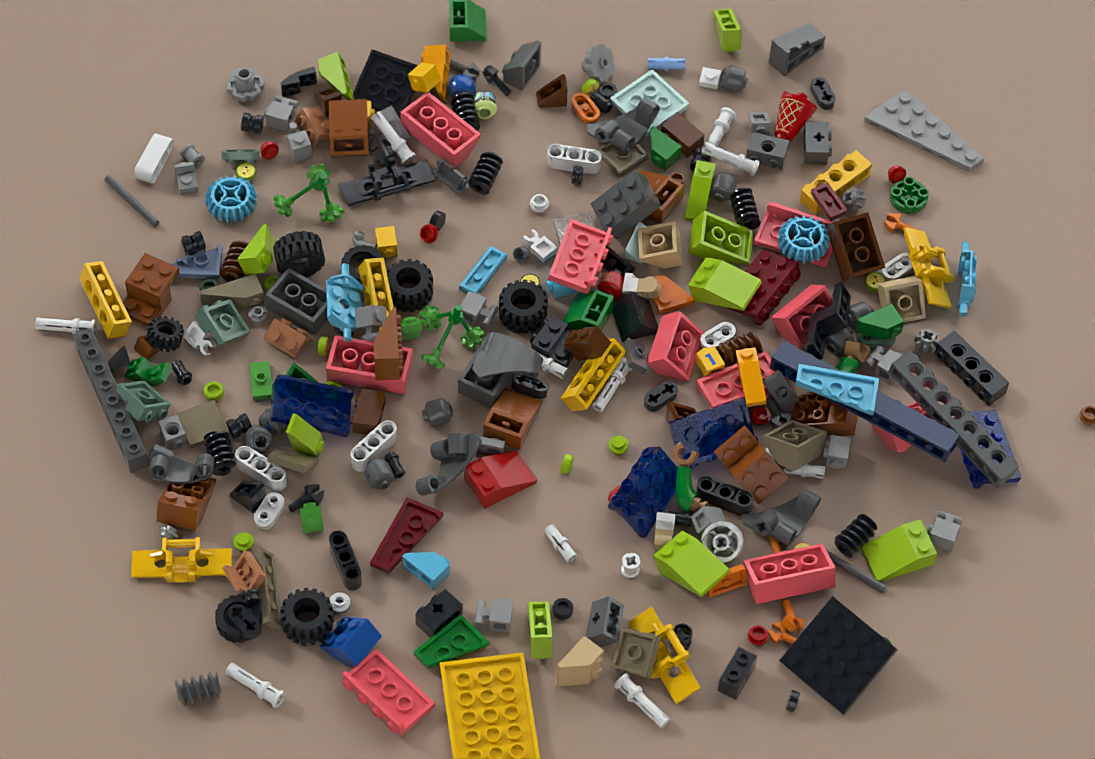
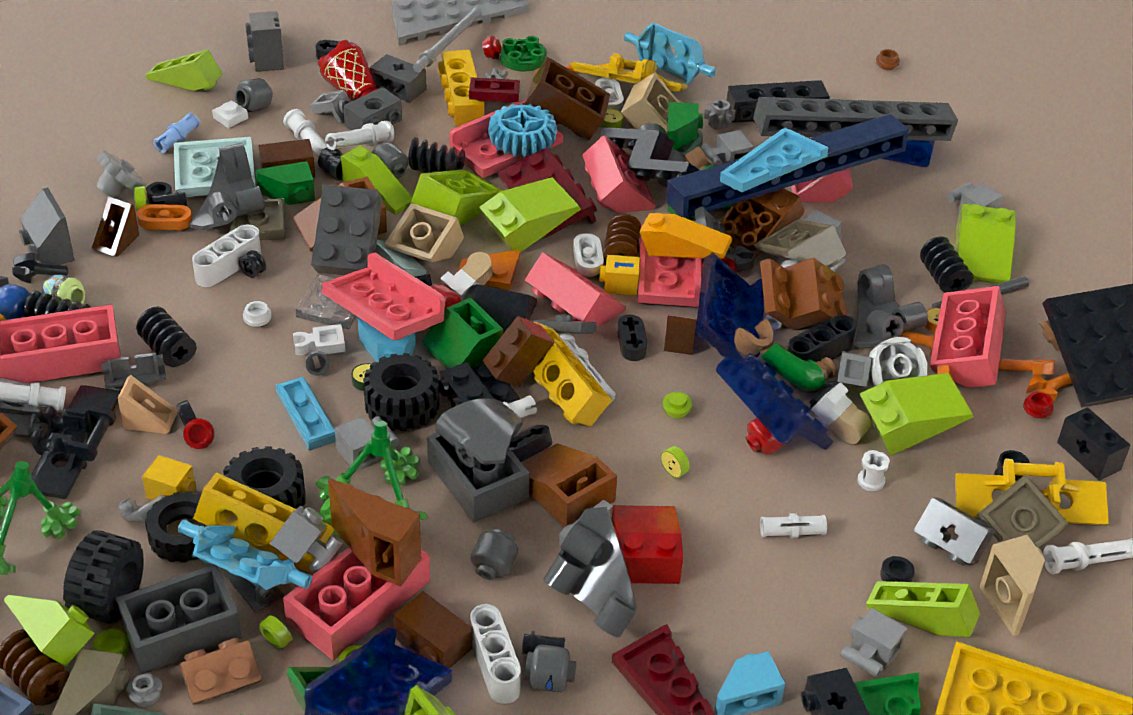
camera: 60 degrees left, 15 degrees down
none -> light nougat slope [118,375,178,434]
none -> light grey bar [413,7,481,73]

